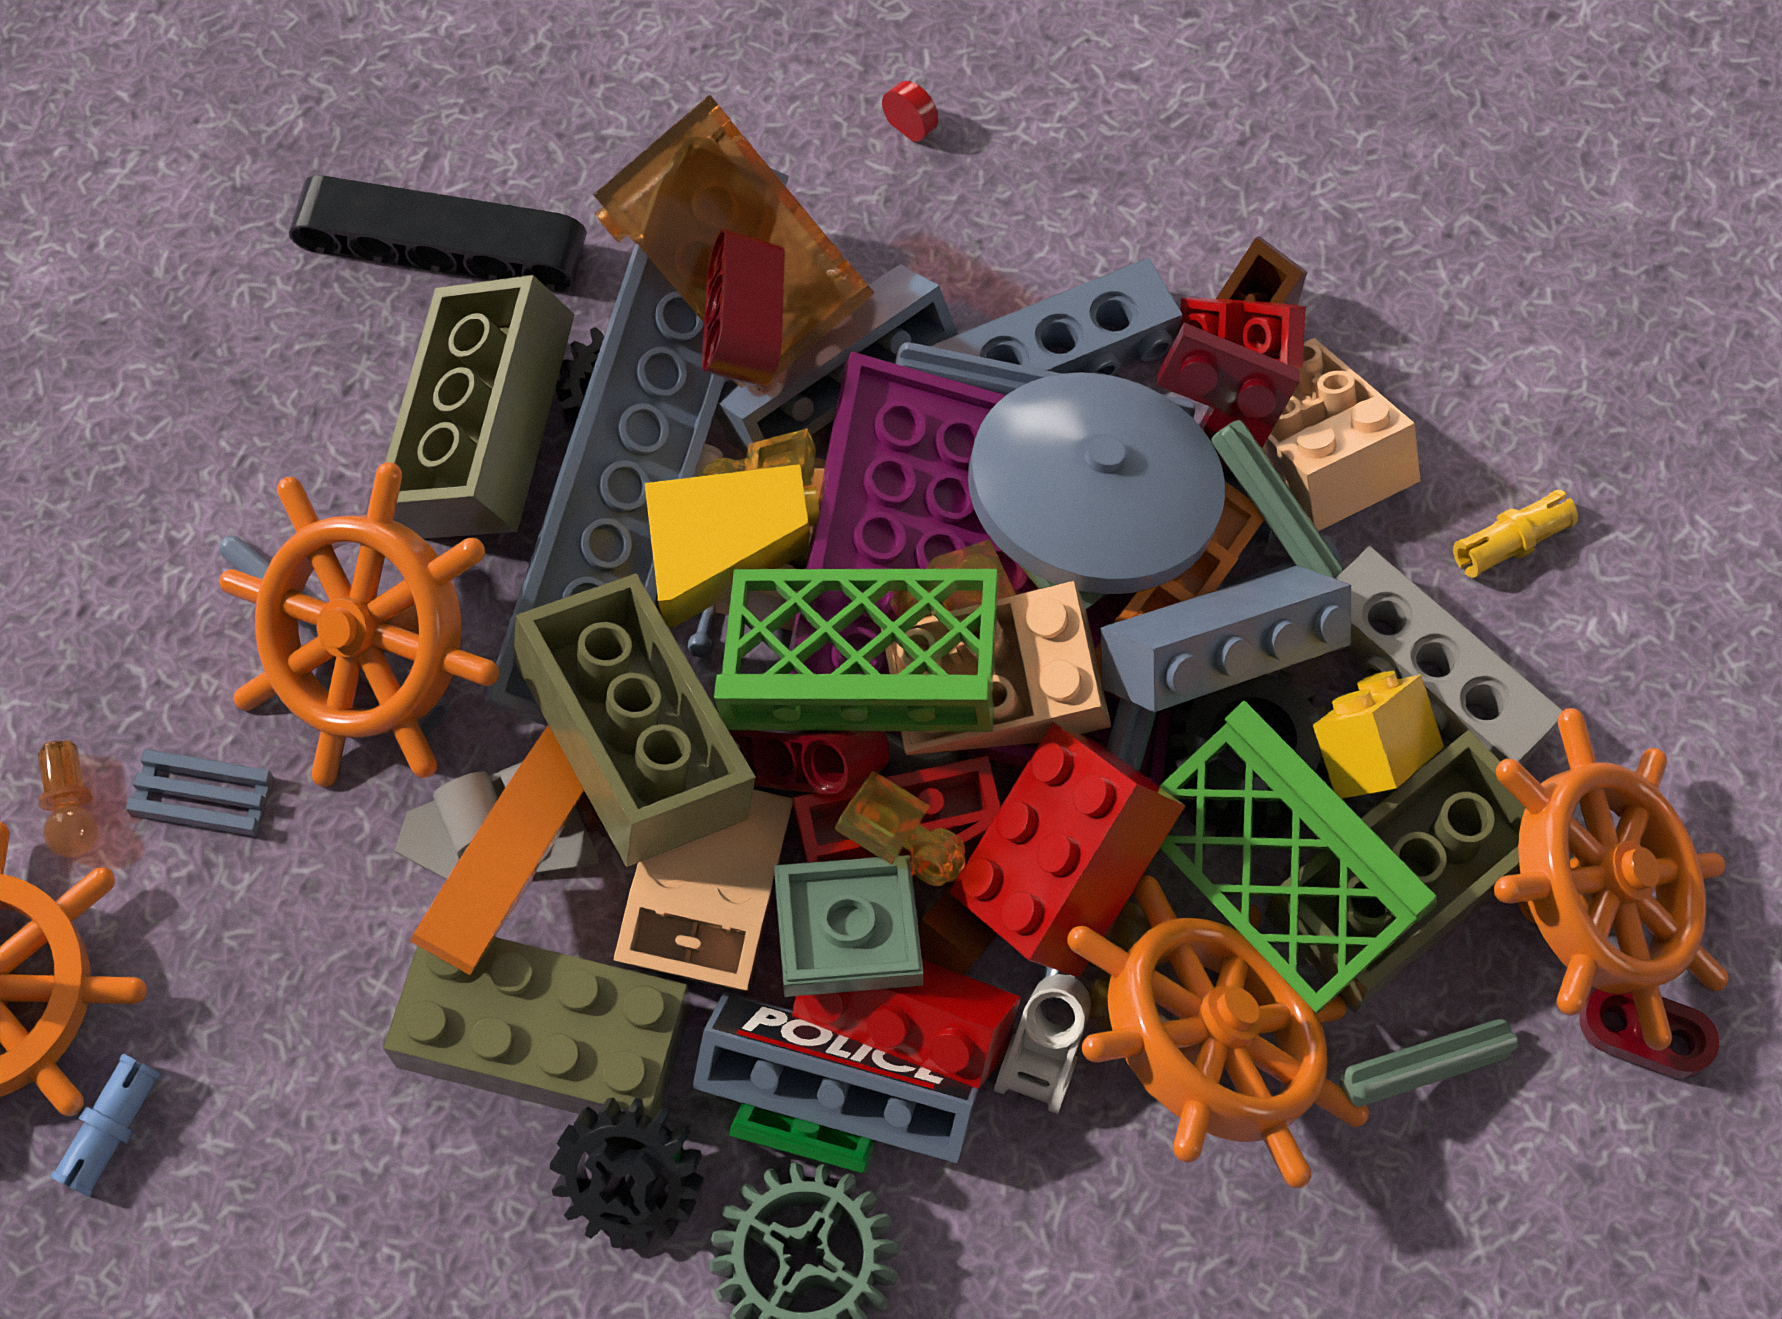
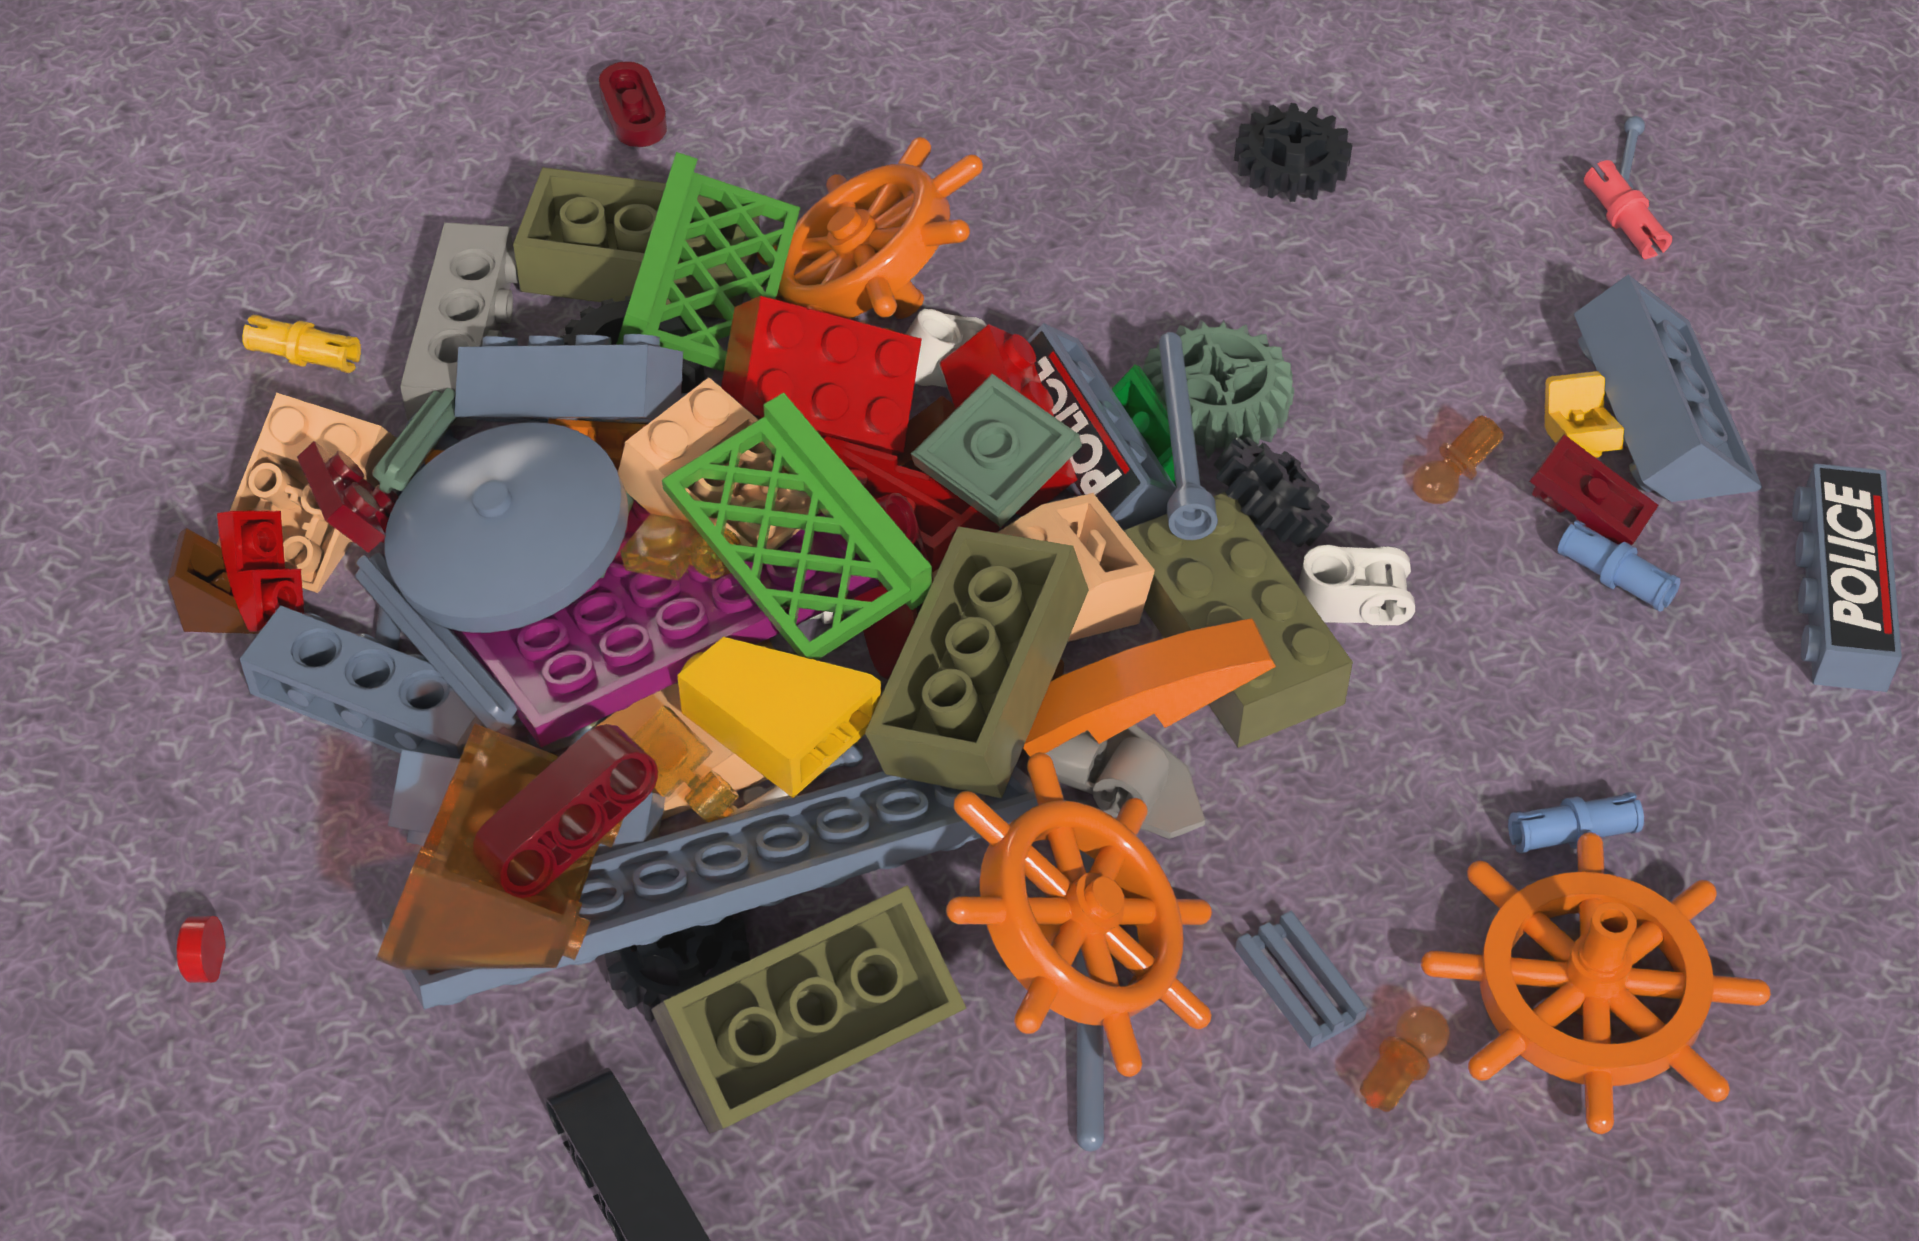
camera: 130 degrees left, 15 degrees down
clear yellow plate [835,771,965,886] -> none
yellow brick [1313,671,1444,799] -> none
sand green axle [1339,1019,1519,1107] -> none
orange piece [1494,708,1729,1050] -> none
none -> sand blue piece [1159,332,1218,540]
none -> white piece [1298,545,1415,625]

